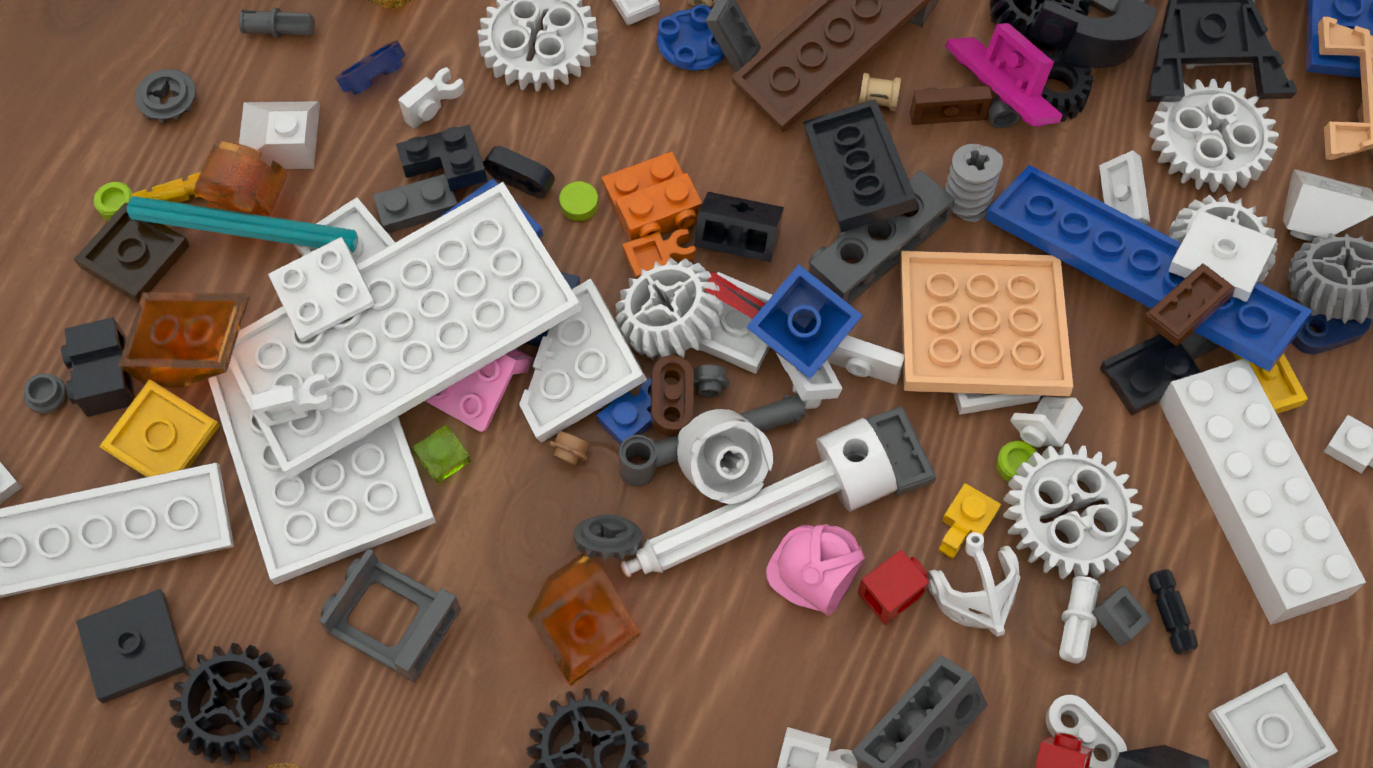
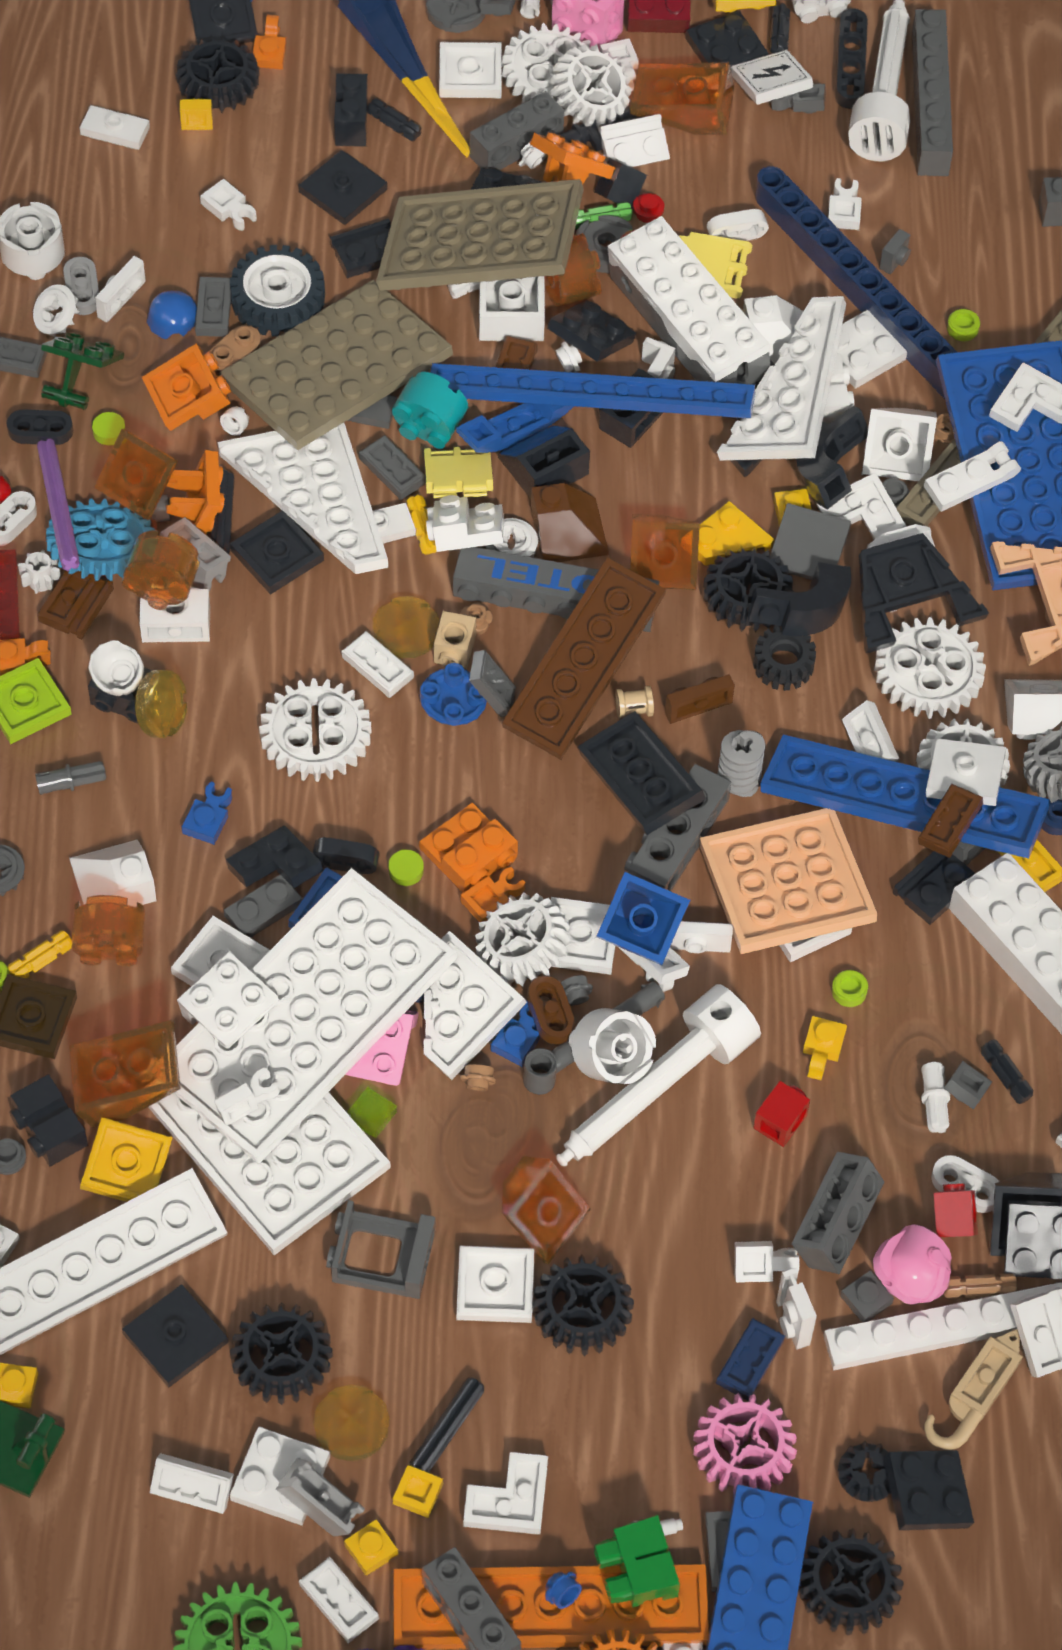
camera: 20 degrees left, 5 degrees down
teal axle [126,196,358,252] -> none
clear blue plate [335,40,406,95] -> none
white plate [398,67,465,129] -> none
dark grey gear [573,515,642,561] -> none
black brick [694,192,784,262] -> none
red sticker [704,272,766,319] -> none
bright pink helmet [766,524,866,616] -> none
dark grey plate [866,406,936,497] -> none
white helmet [927,532,1020,637] -> none
dark pink bracket [945,23,1063,127] -> none
dark grey hinge [988,96,1020,128] -> none
white gear [1003,444,1143,579] -> none
white bracket [1010,396,1083,447] -> none
none -> blue plate [182,782,232,845]
none -> white plate [457,1246,534,1323]

